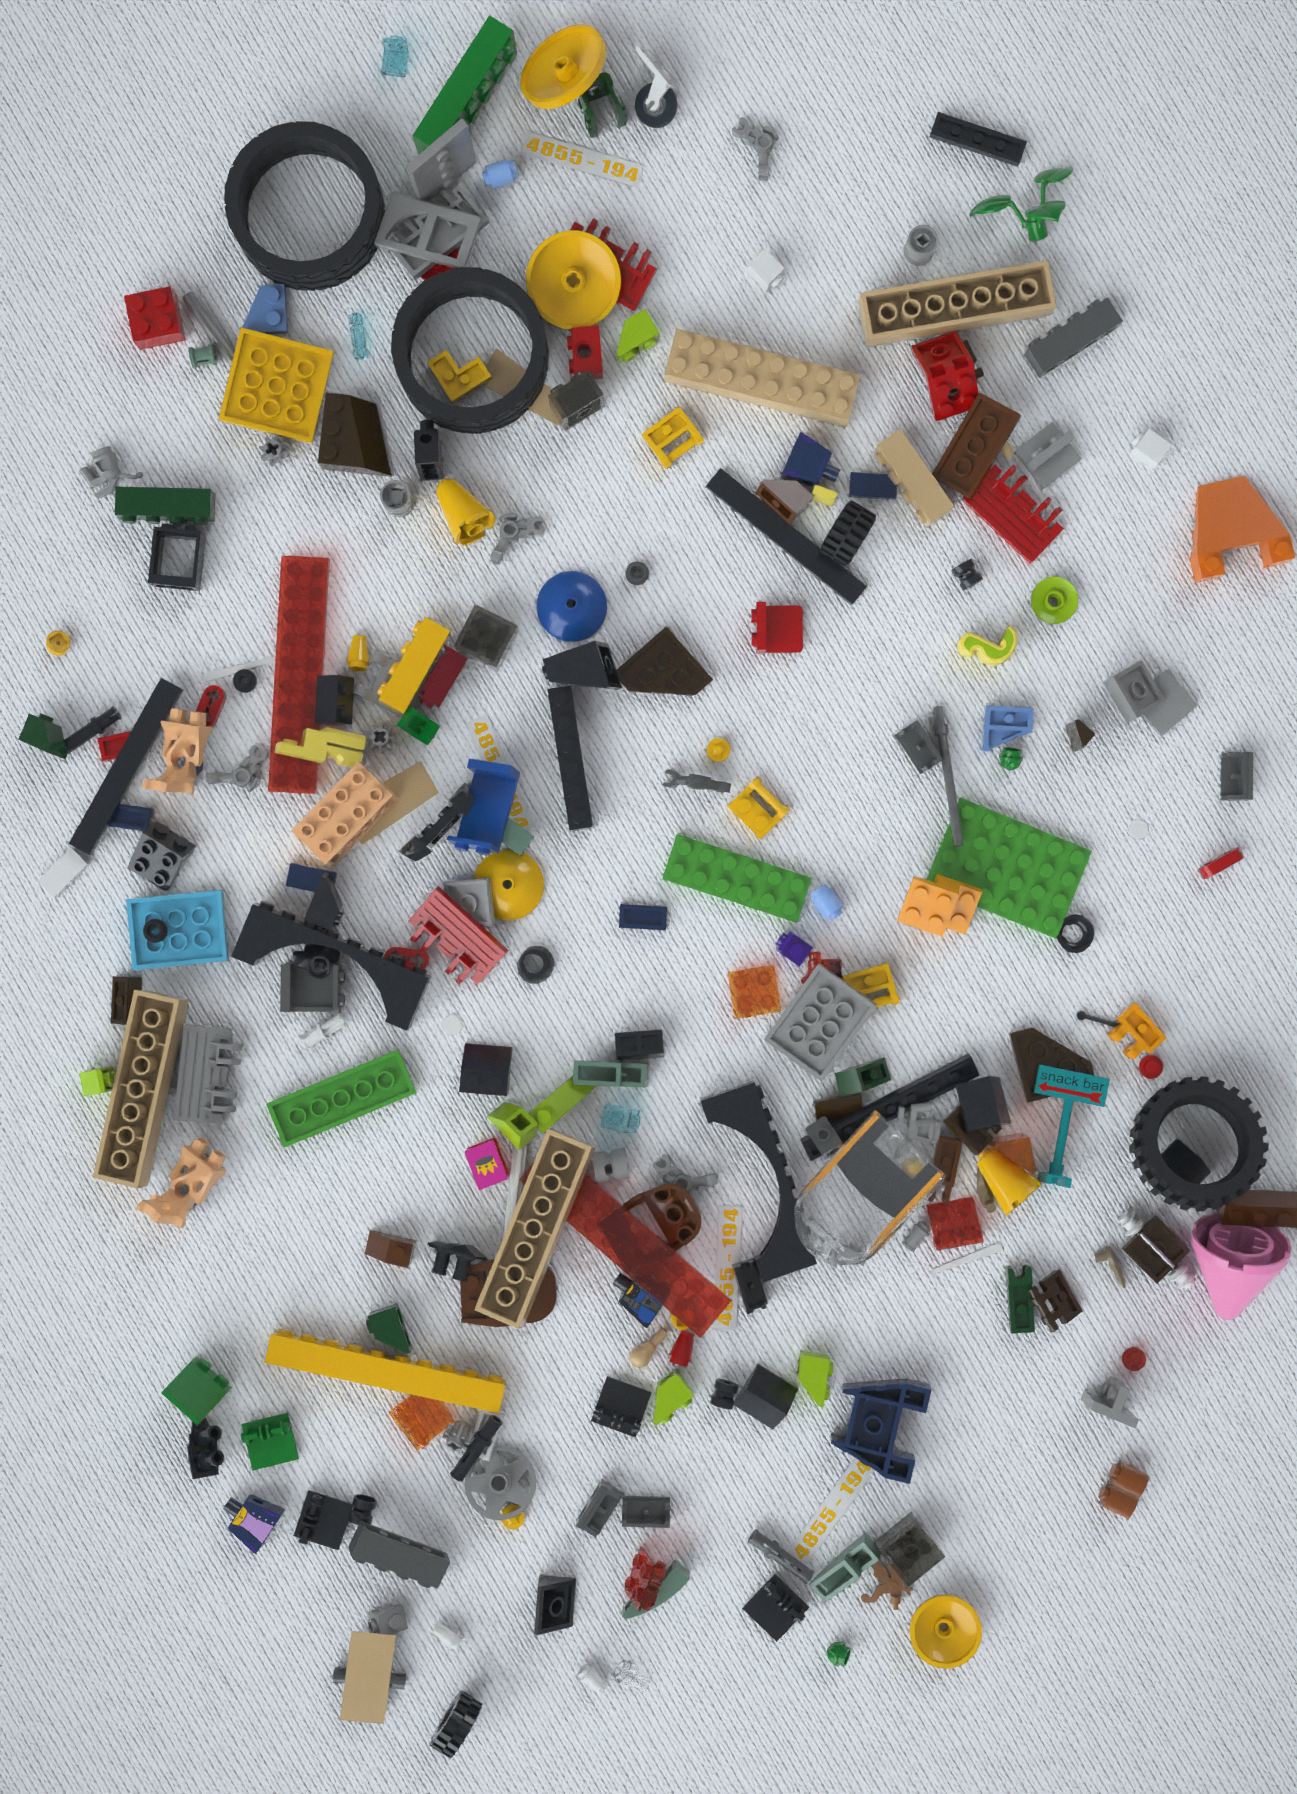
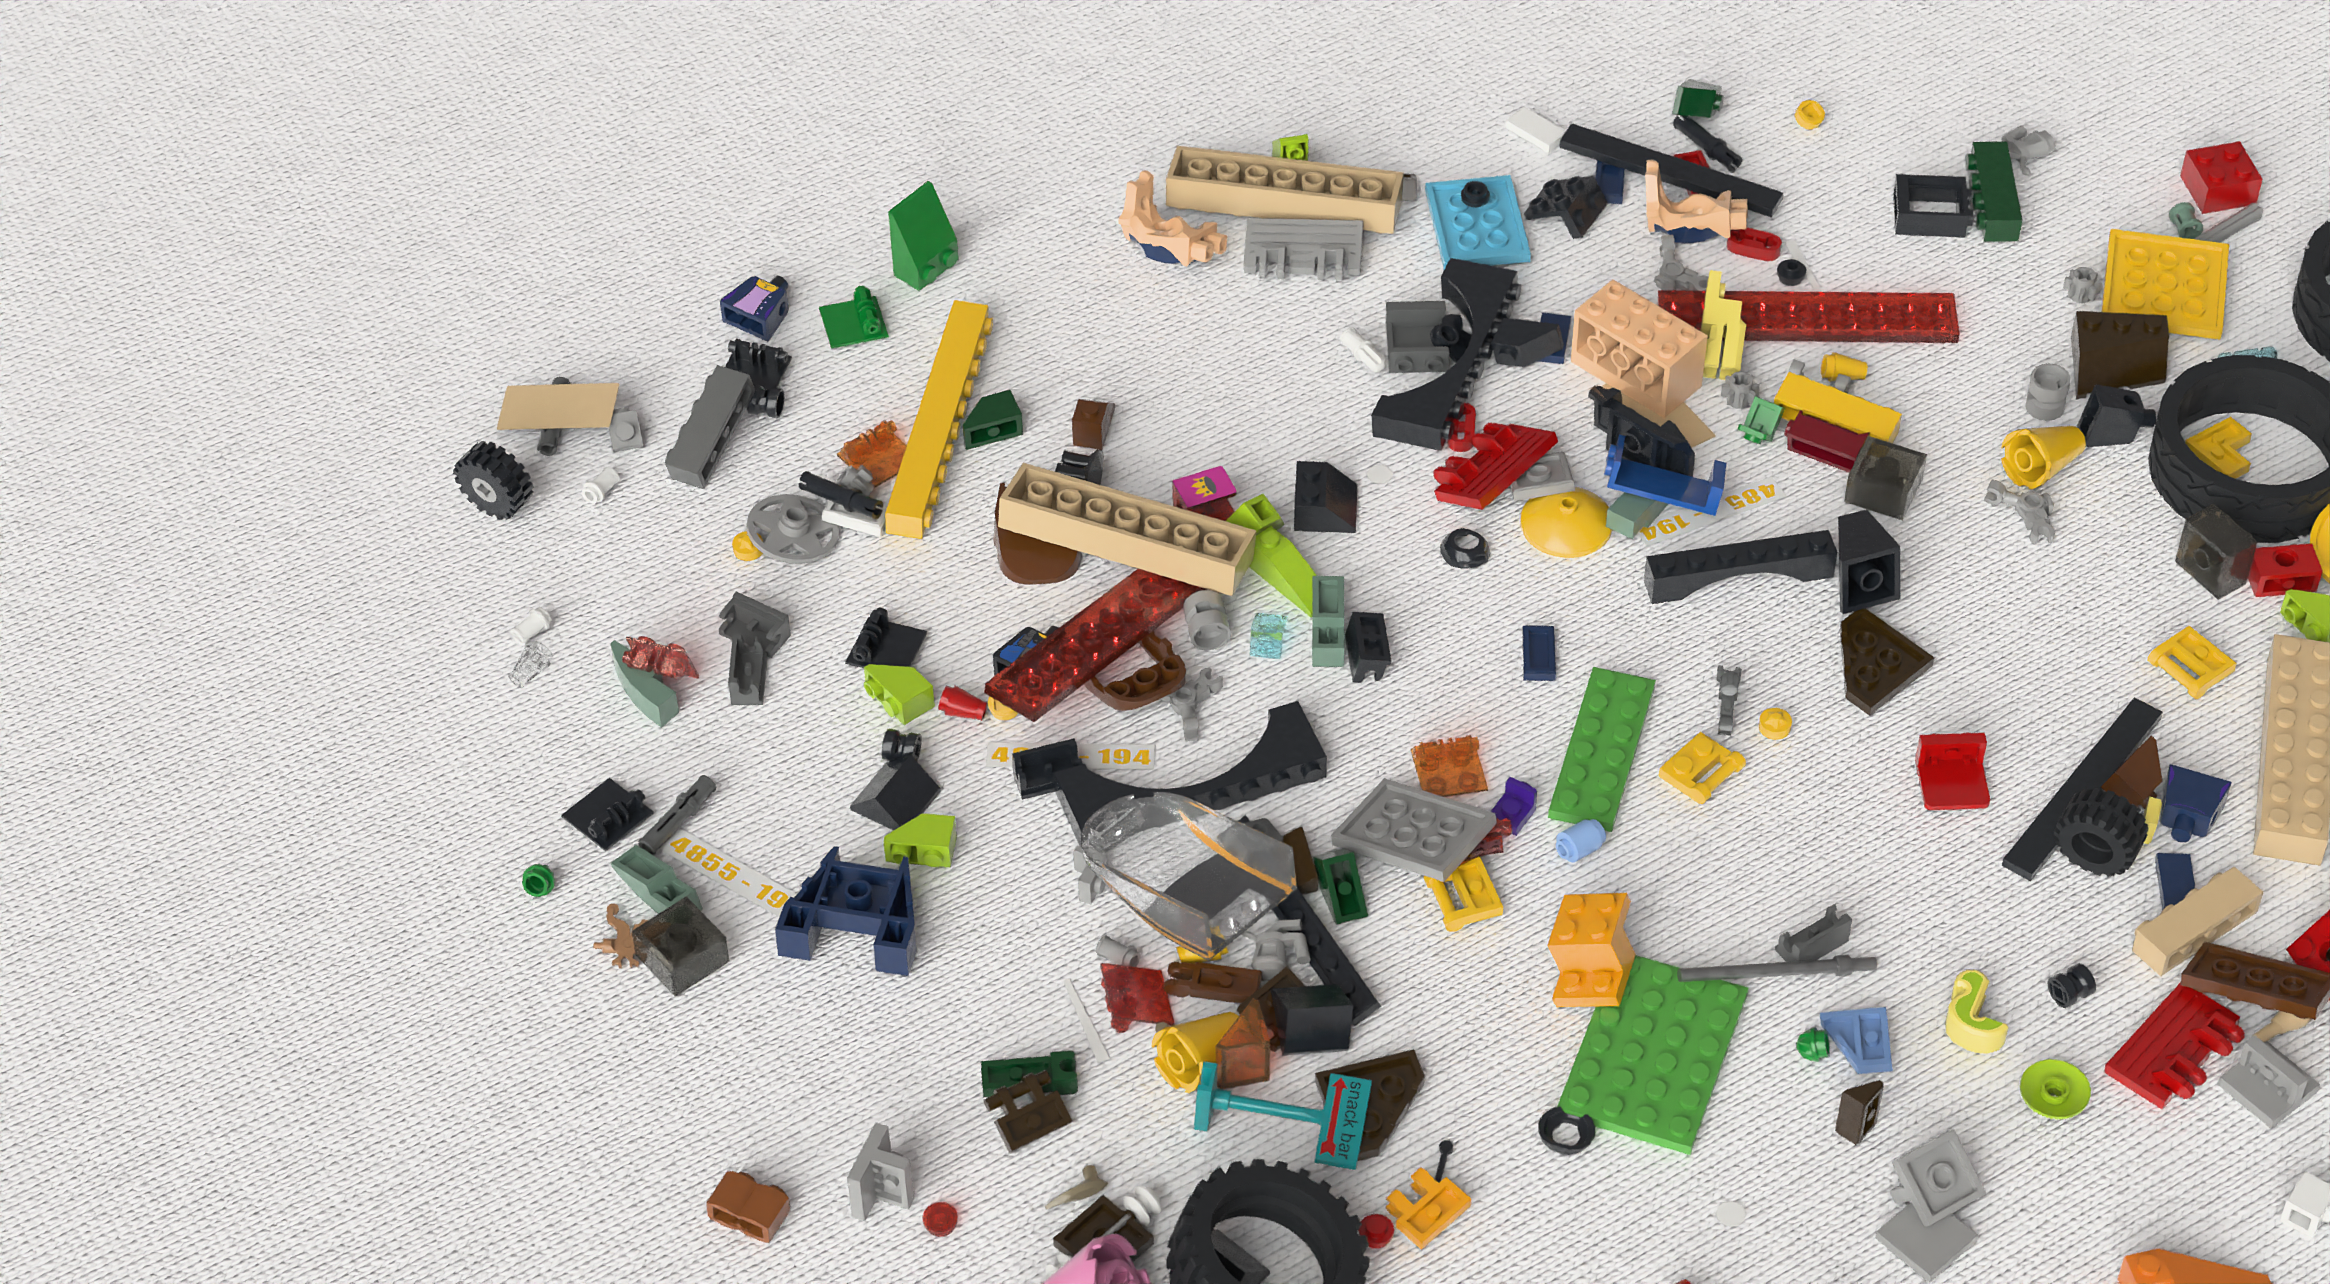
camera: 90 degrees right, 40 degrees down
black connector [187,1418,224,1479] -> none
medium blue wing [242,284,288,334] -> none
bright green plate [266,1049,417,1148] -> none
black brick [315,675,354,725] -> none
black slope [534,1575,576,1635] -> none
blue dish [536,571,607,642] -> none
dark grey plate [625,561,649,586] -> none
tan piece [629,1328,668,1368] -> none
yellow dish [909,1594,982,1669] -> none

